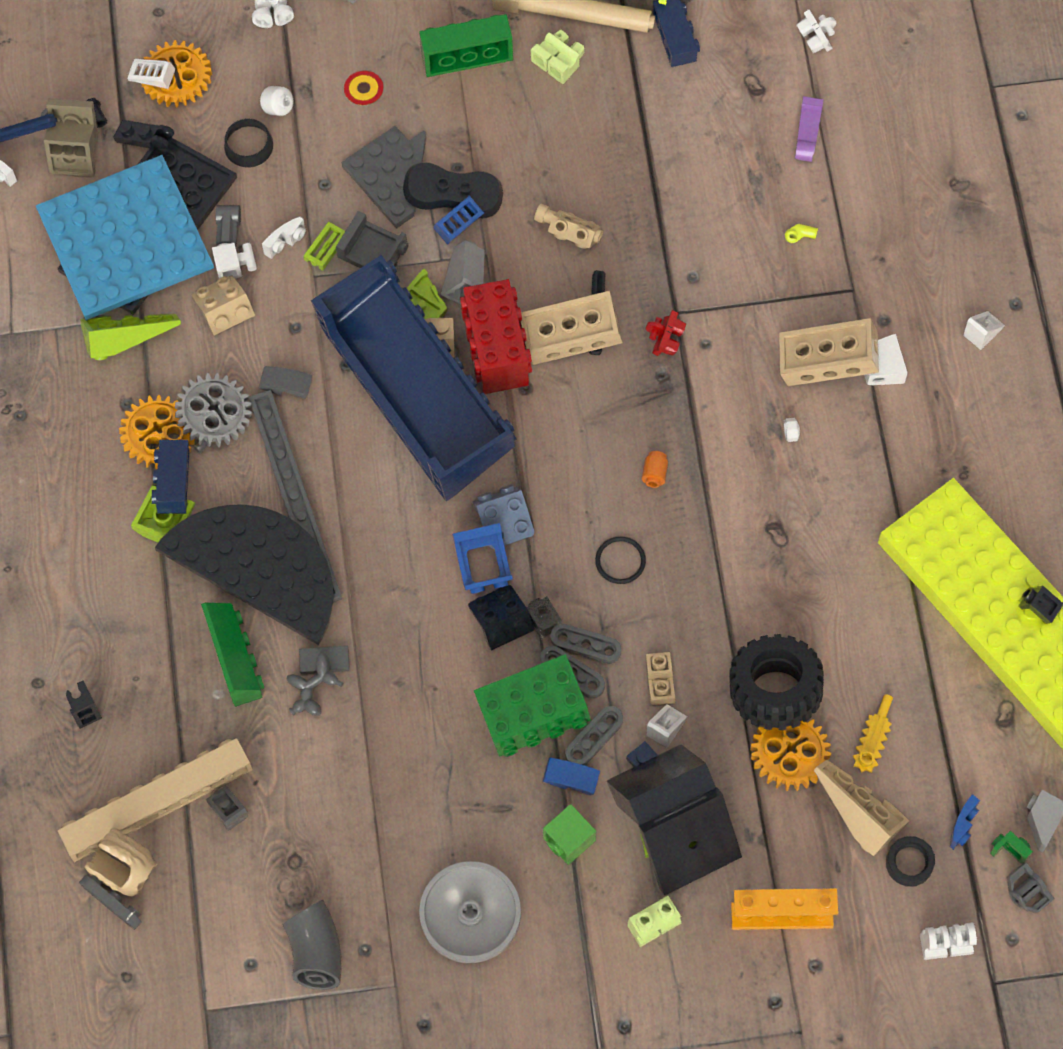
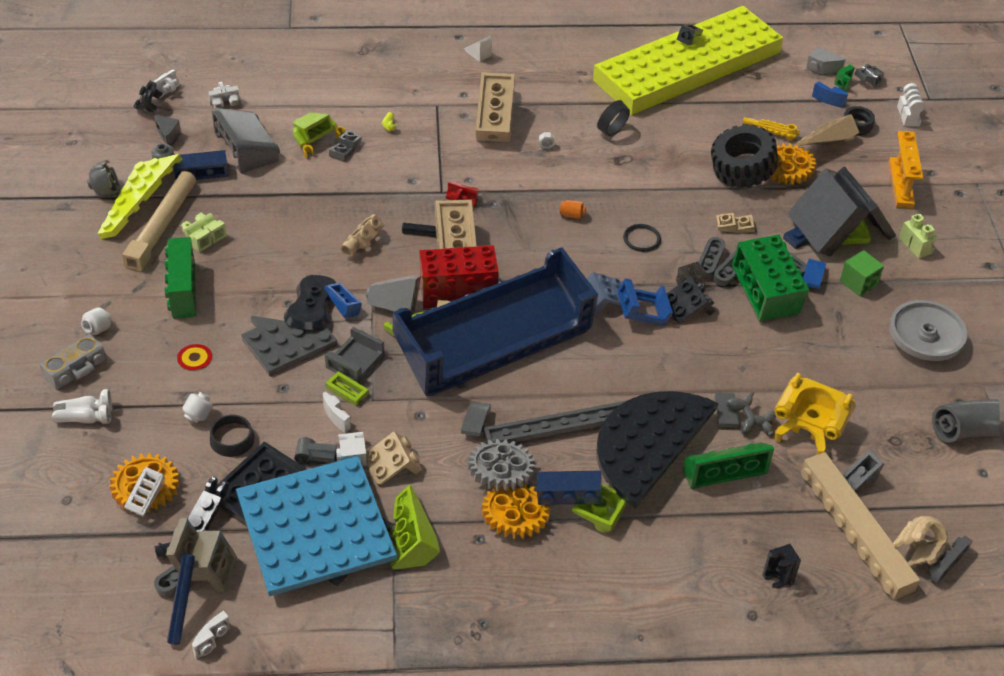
camera: 90 degrees left, 20 degrees down
white slope [647,704,687,748] -> none
medium lavender leg [795,96,824,162] -> none
none -> dark grey windscreen [212,108,280,173]
none -> lime torso [292,112,346,159]
none -> dark grey slope [329,131,362,161]
none -> black tyre [597,100,630,136]
none -> yellow piece [774,373,856,455]

